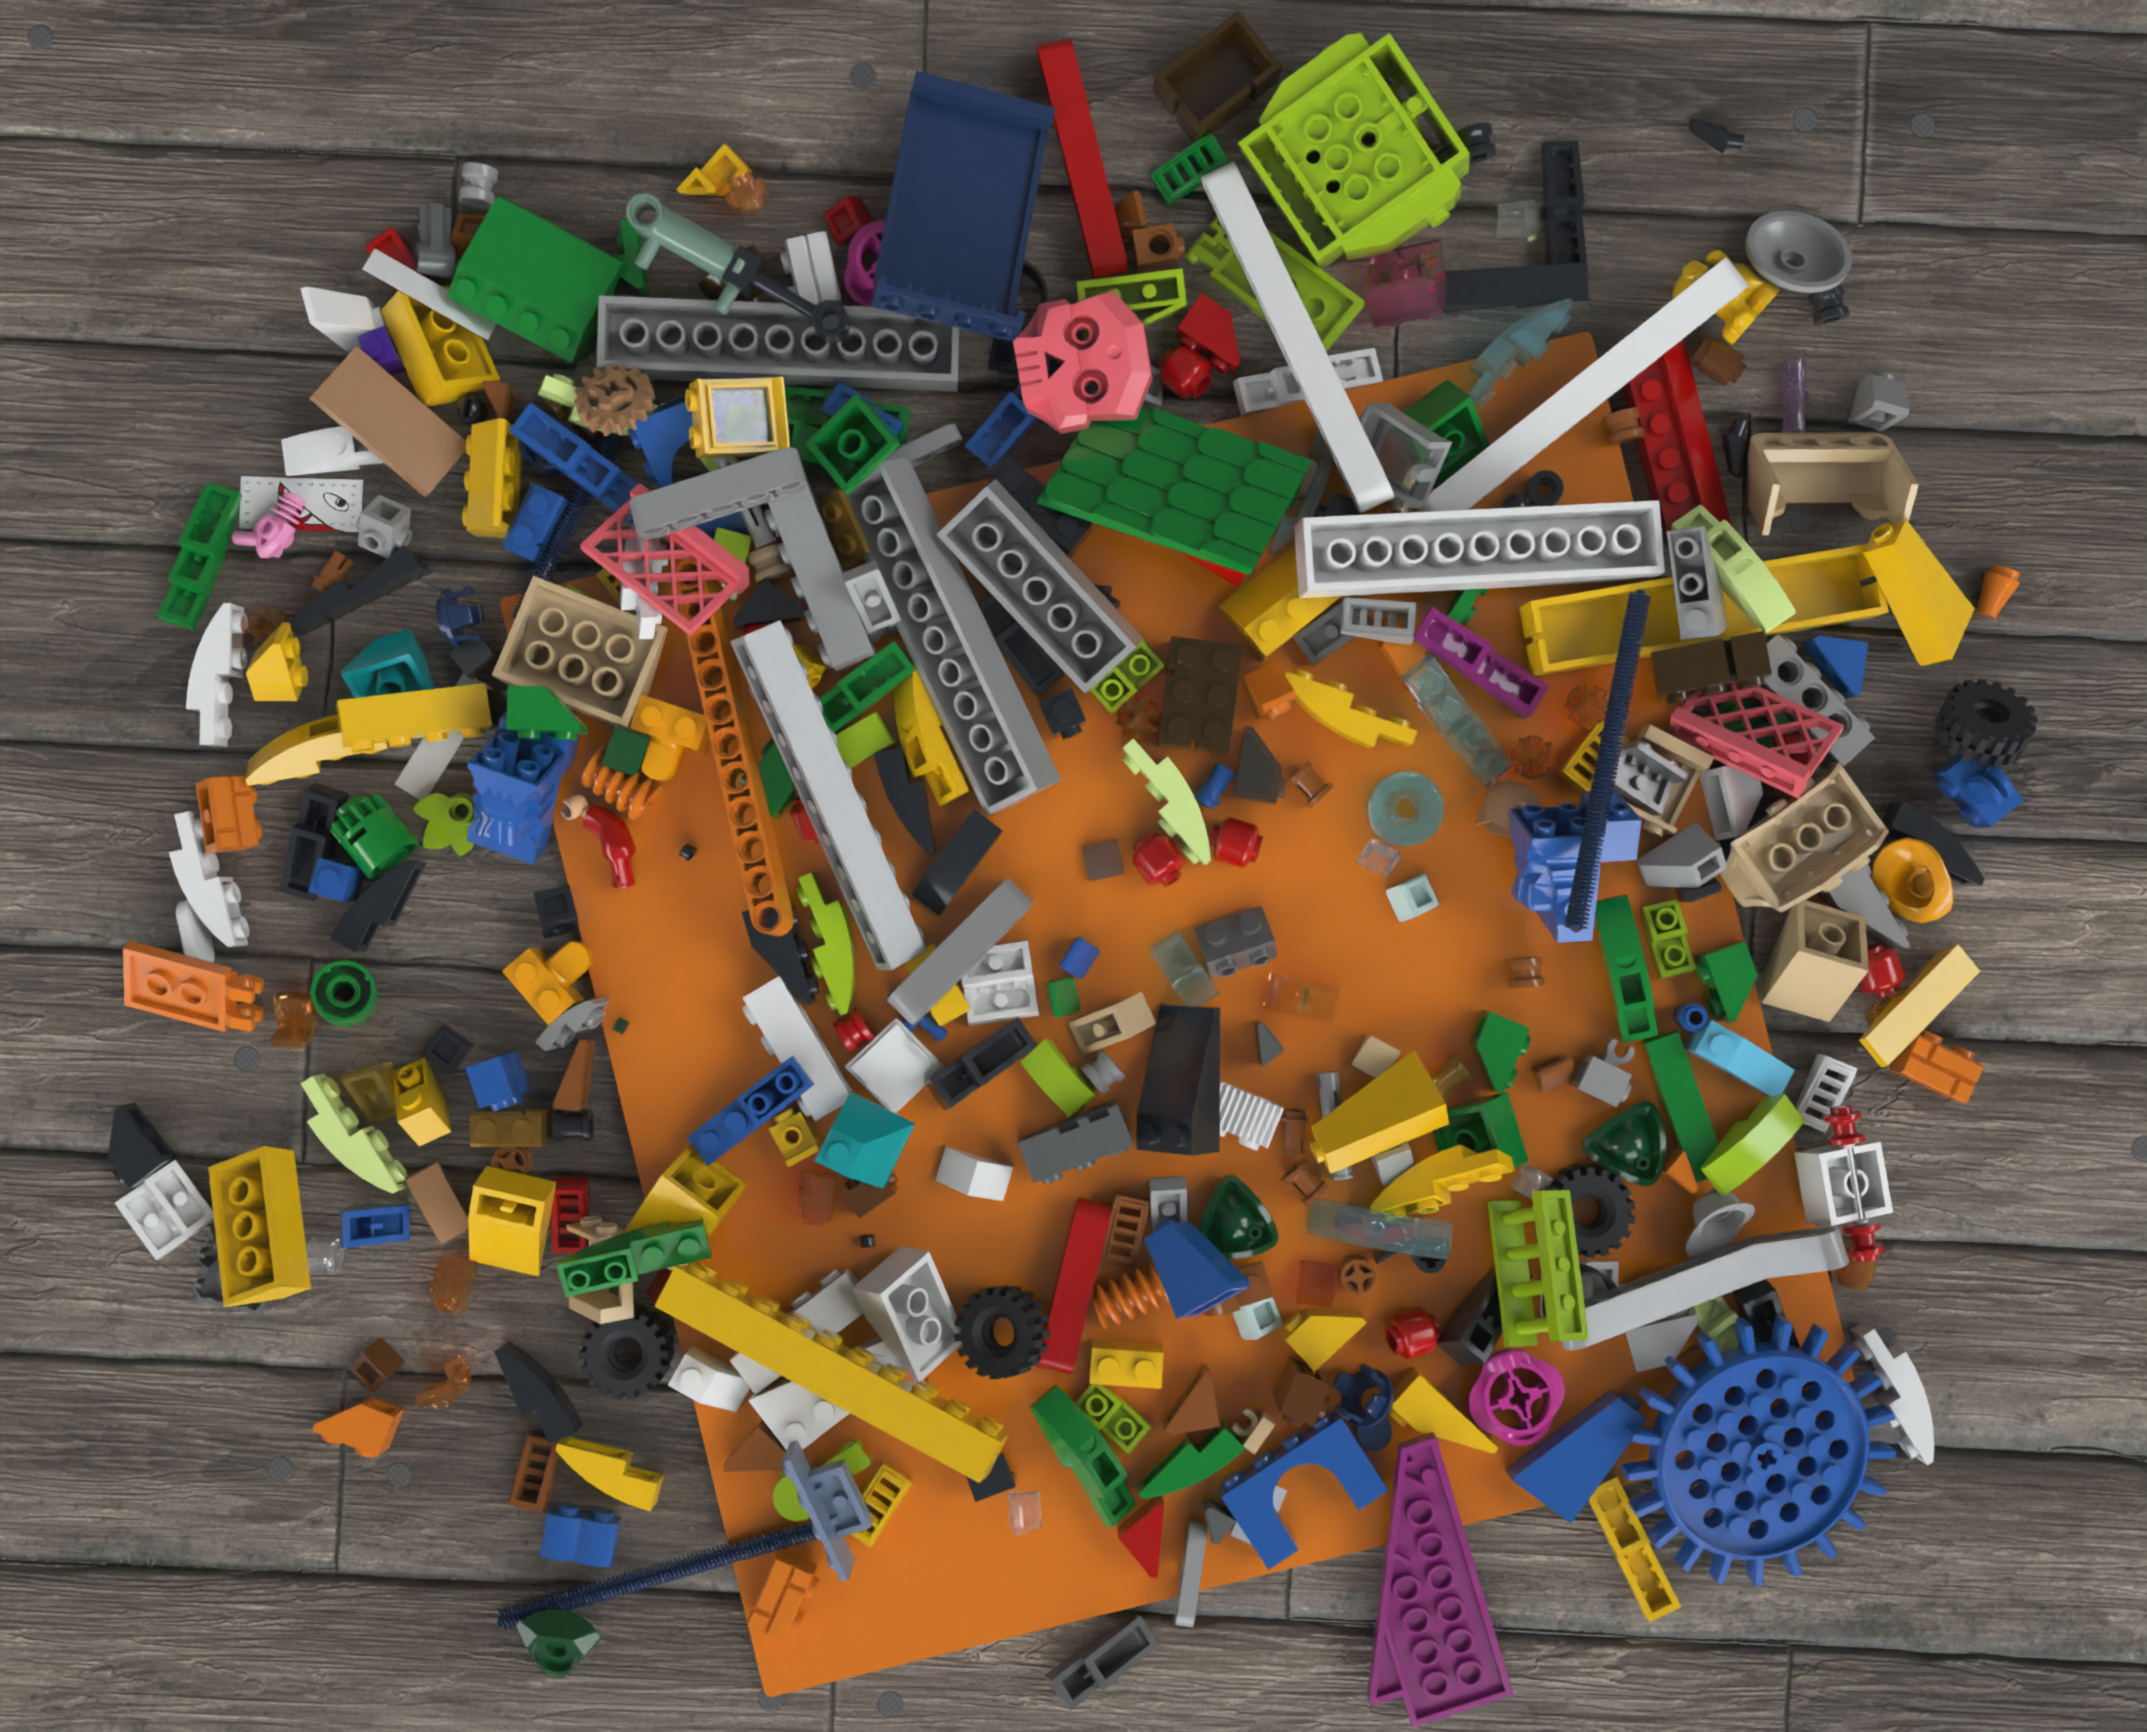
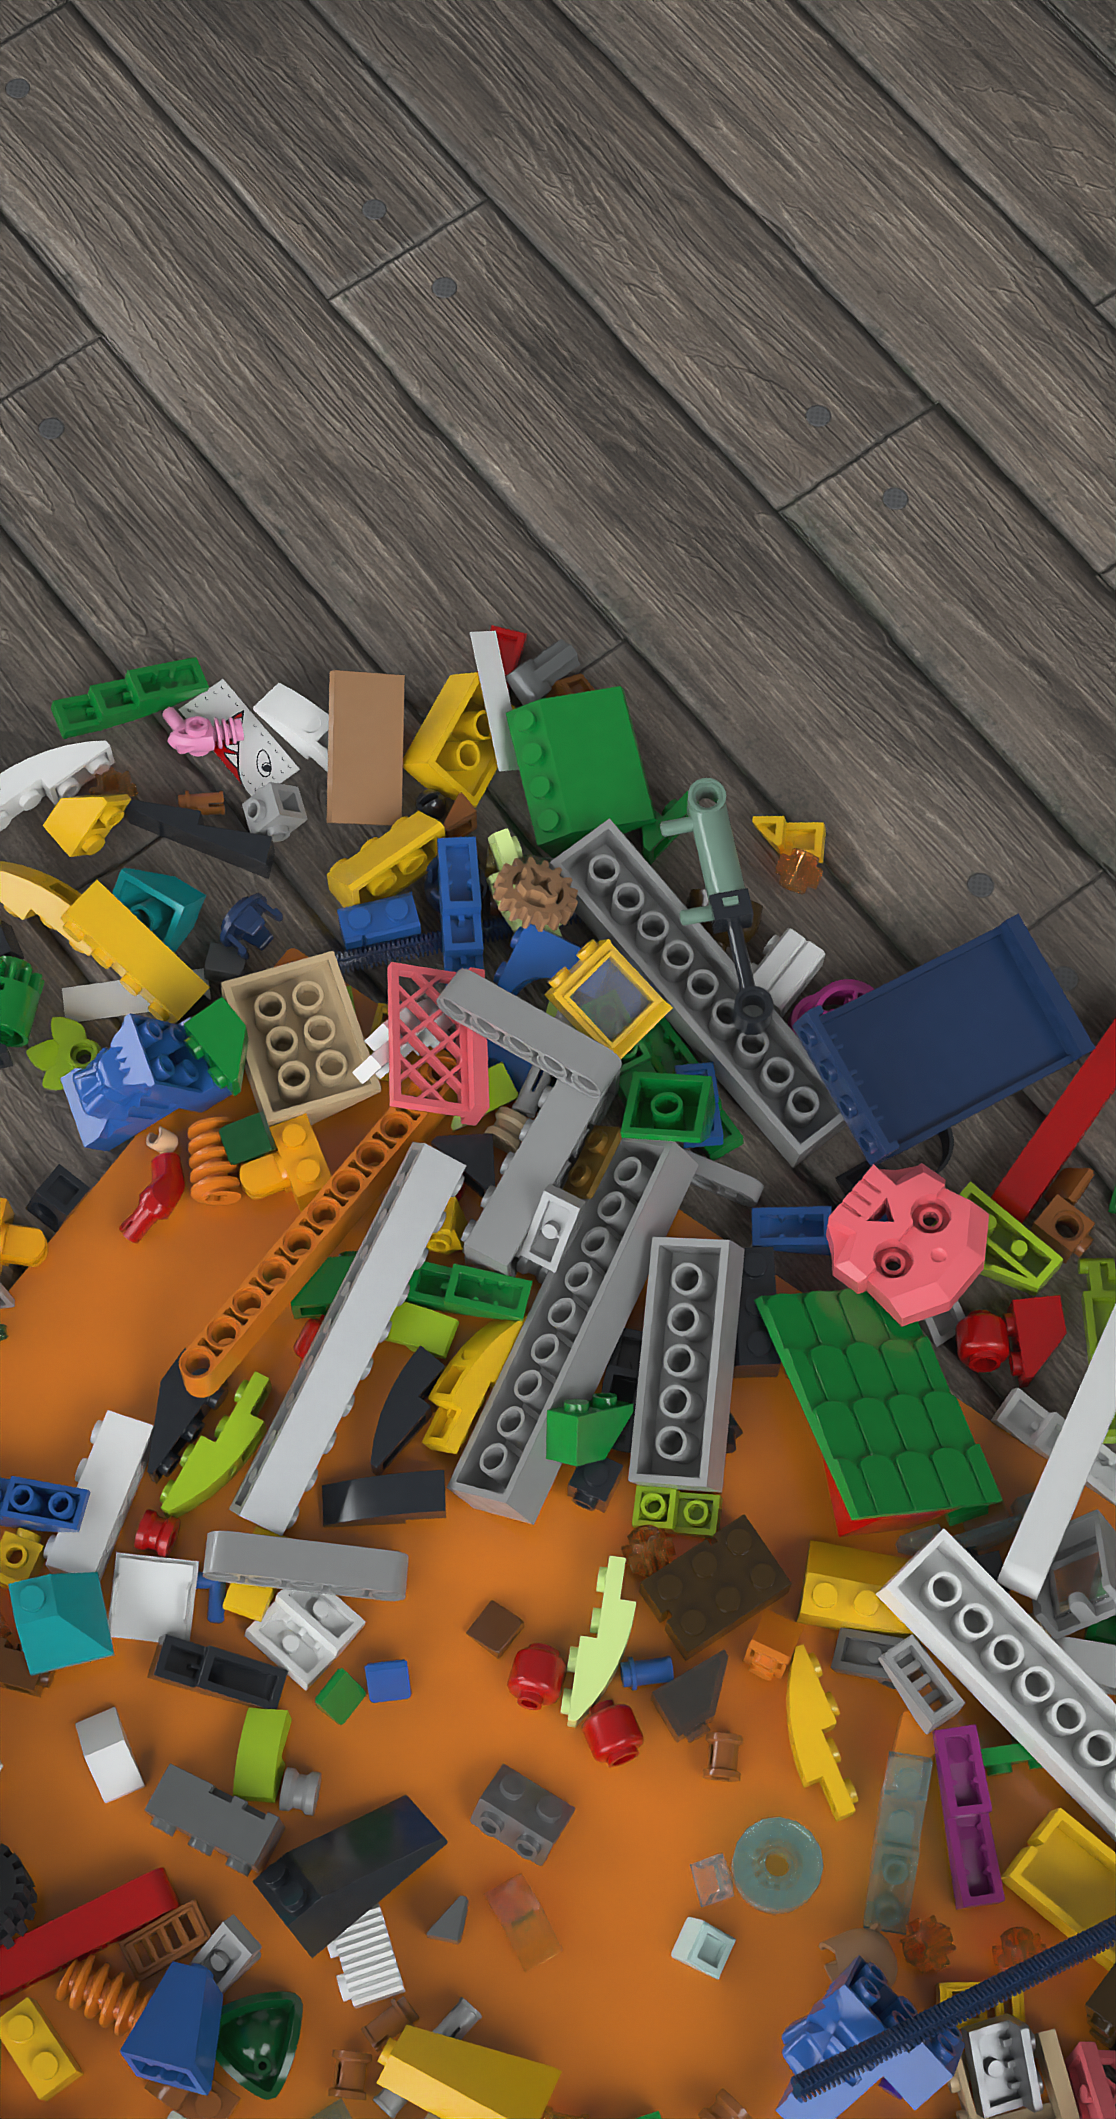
camera: 45 degrees right, 20 degrees down
white slope [300,287,387,351] -> none
dark purple brick [357,326,406,376] -> none
light grey wheel [458,162,498,209] -> none
black piece [679,843,697,861] -> none
red slope [822,195,874,246] -> none
tan slope [1068,991,1156,1055] -> none
clear light blue slope [1148,930,1219,1007] -> none
tan slope [1351,1033,1401,1078] -> none
none -> green slope [546,1393,633,1466]

